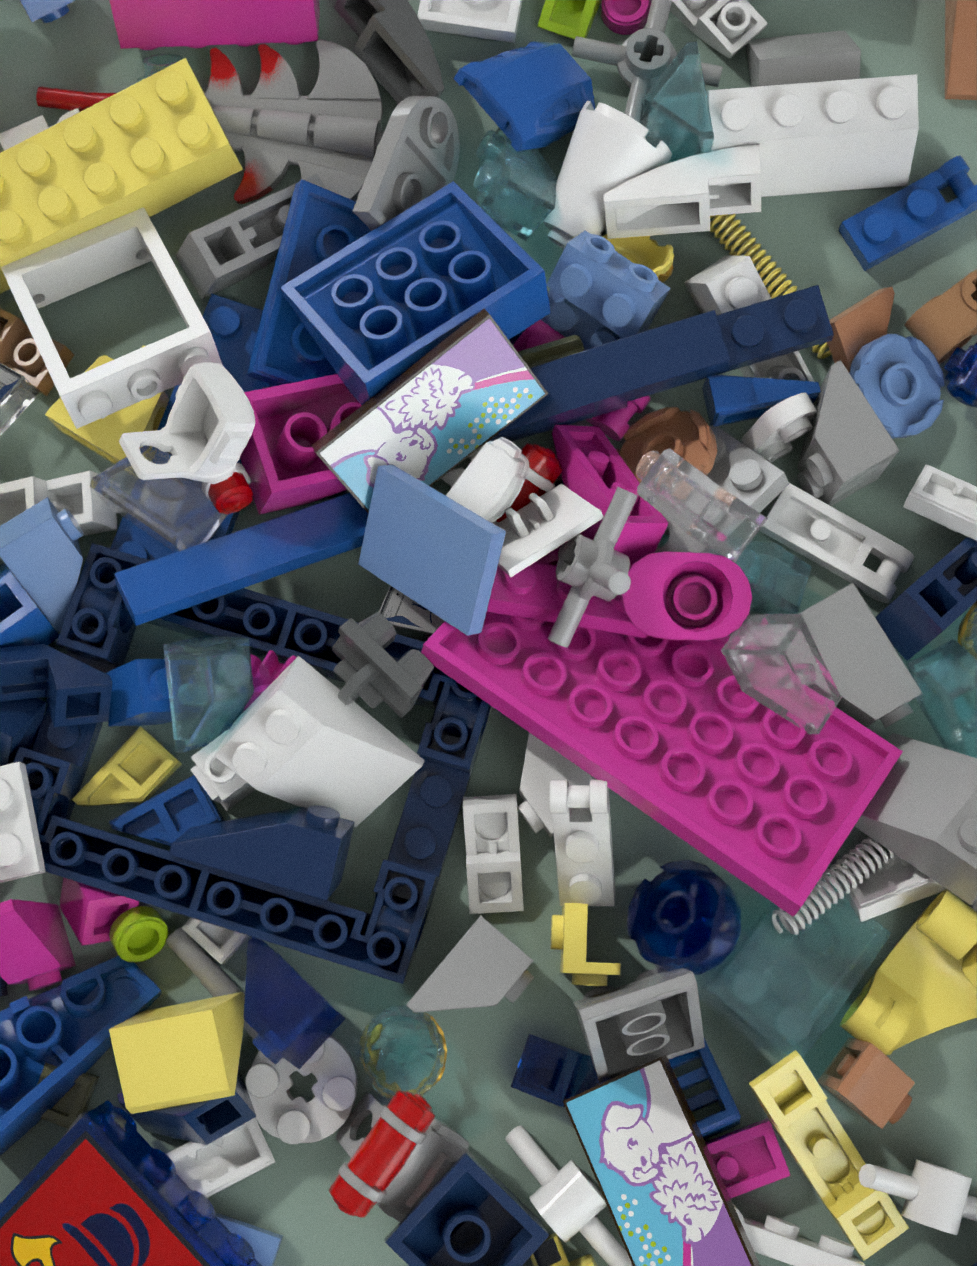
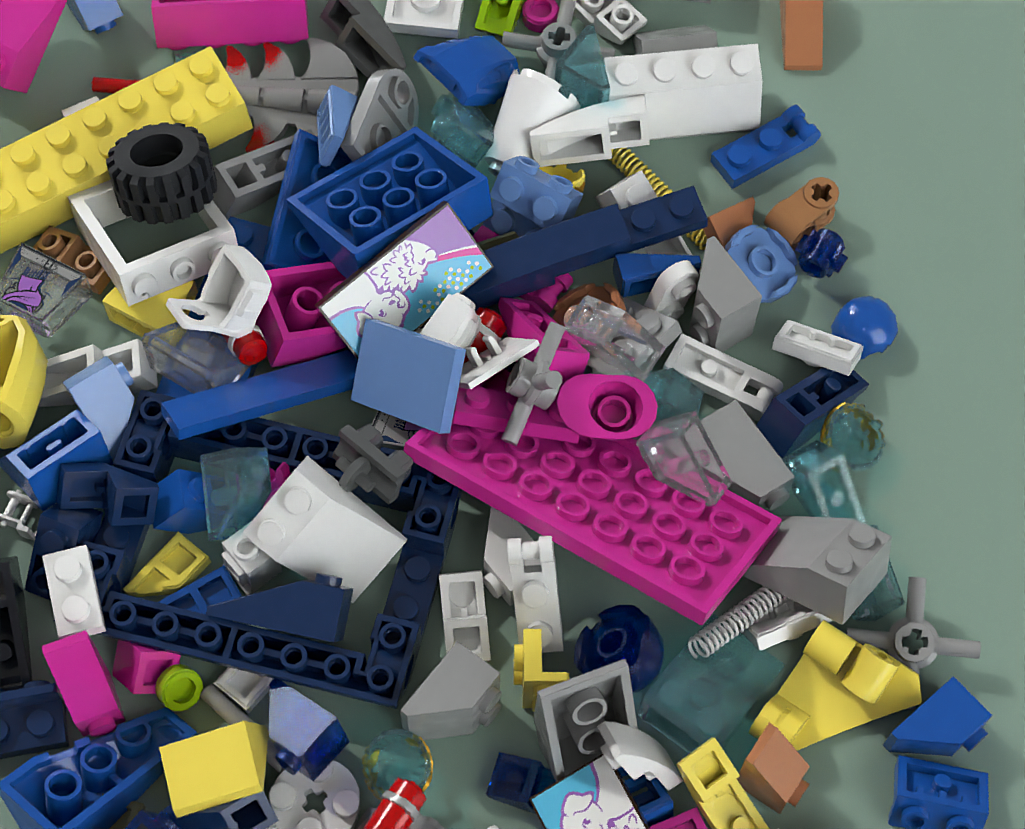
camera: 10 degrees left, 15 degrees down
none -> black tyre [106,122,217,225]
none -> medium blue slope [317,85,358,167]
none -> white slope [597,721,683,791]

